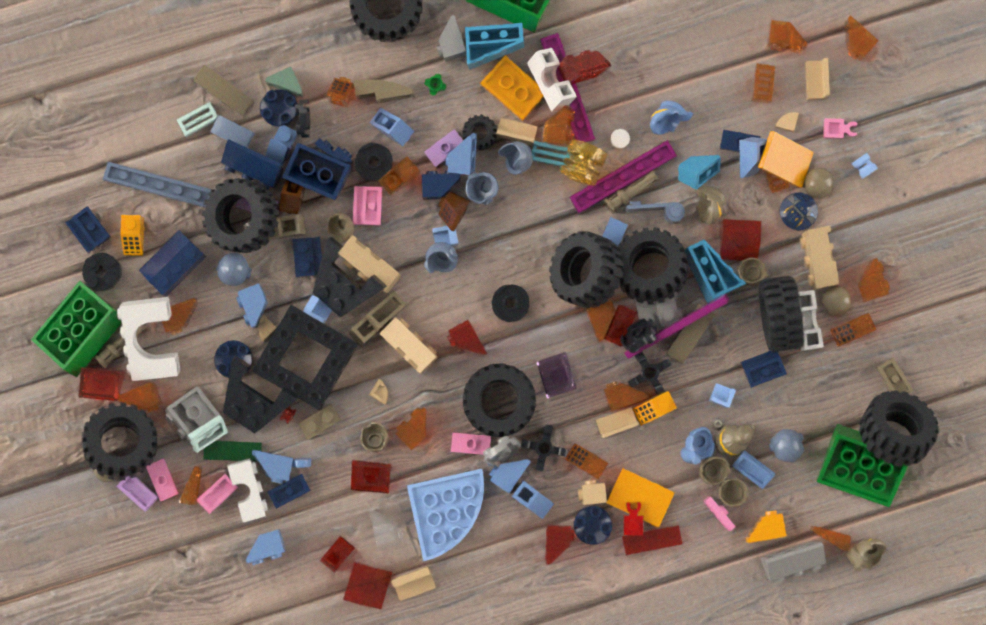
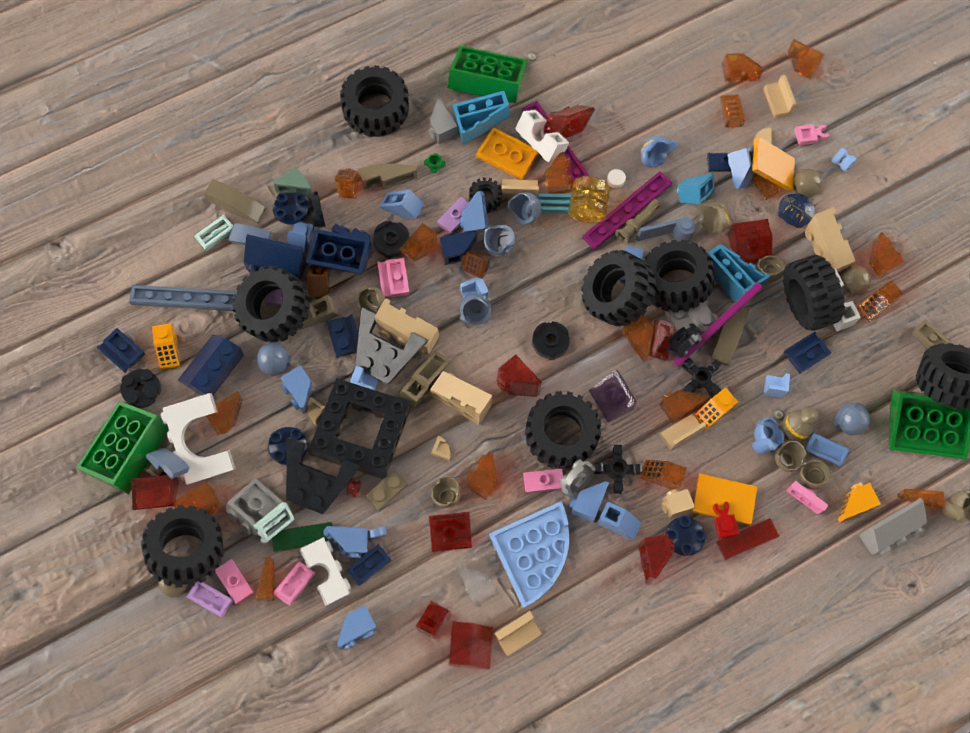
camera: 15 degrees left, 15 degrees down
none -> sand blue slope [146,448,190,479]

